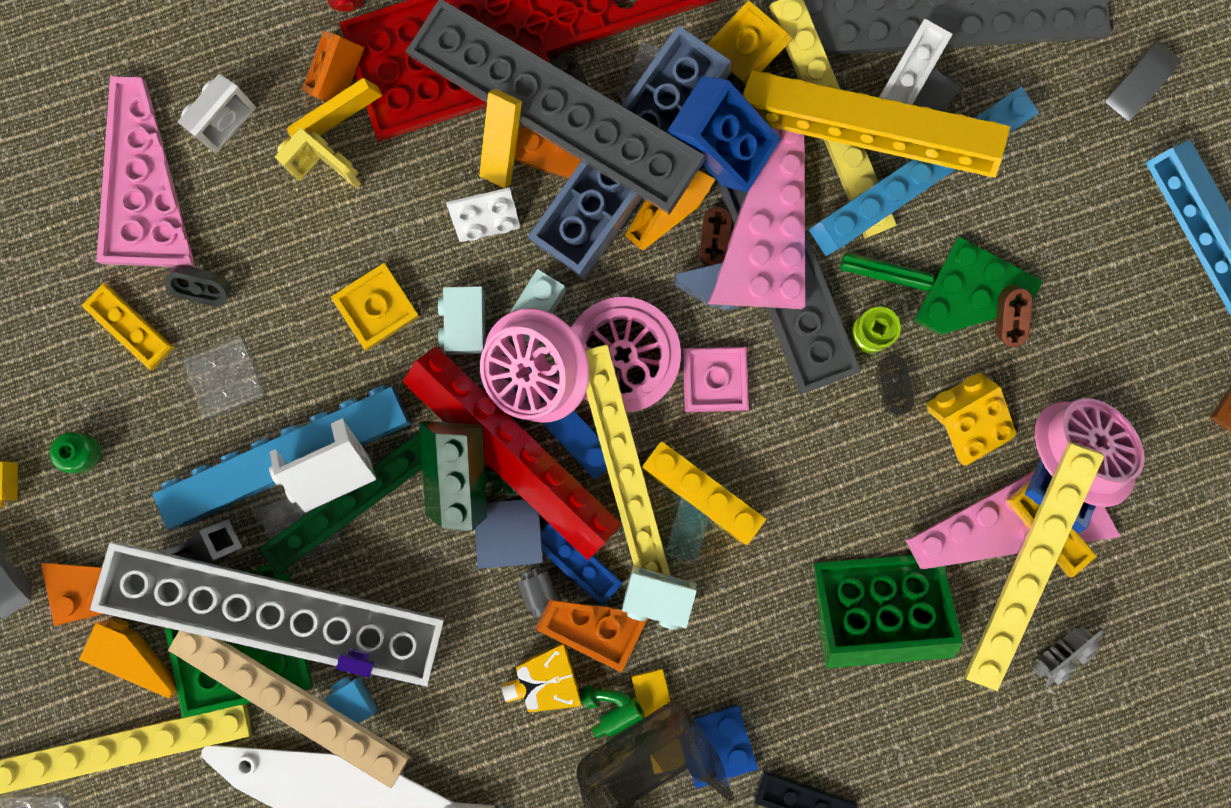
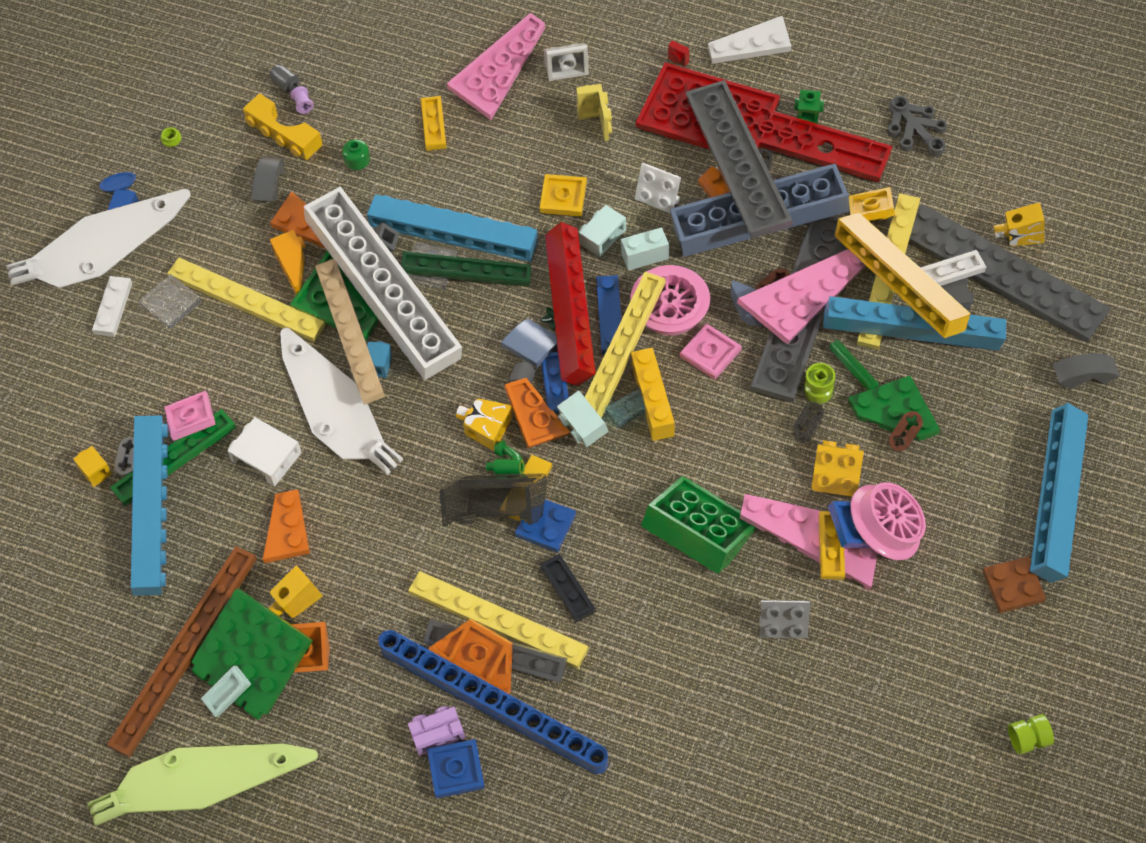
camera: 45 degrees right, 25 degrees down
pearl dark grey plate [165,266,231,306] -> none
clear plate [181,336,267,420] -> none
white panel [269,418,376,512] -> none
yellow tile [286,78,382,138] -> none
orange slope [302,30,364,101] -> none
dark purple plate [336,648,375,677] -> none
dark green slope [419,421,487,531] -> none
yellow tile [479,88,522,189] -> none
bright pink piece [480,308,589,423] -> none
light orange slope [625,168,715,250] -> none
blue brick [667,76,781,193] -> none
light yellow plate [965,441,1104,691] -> none

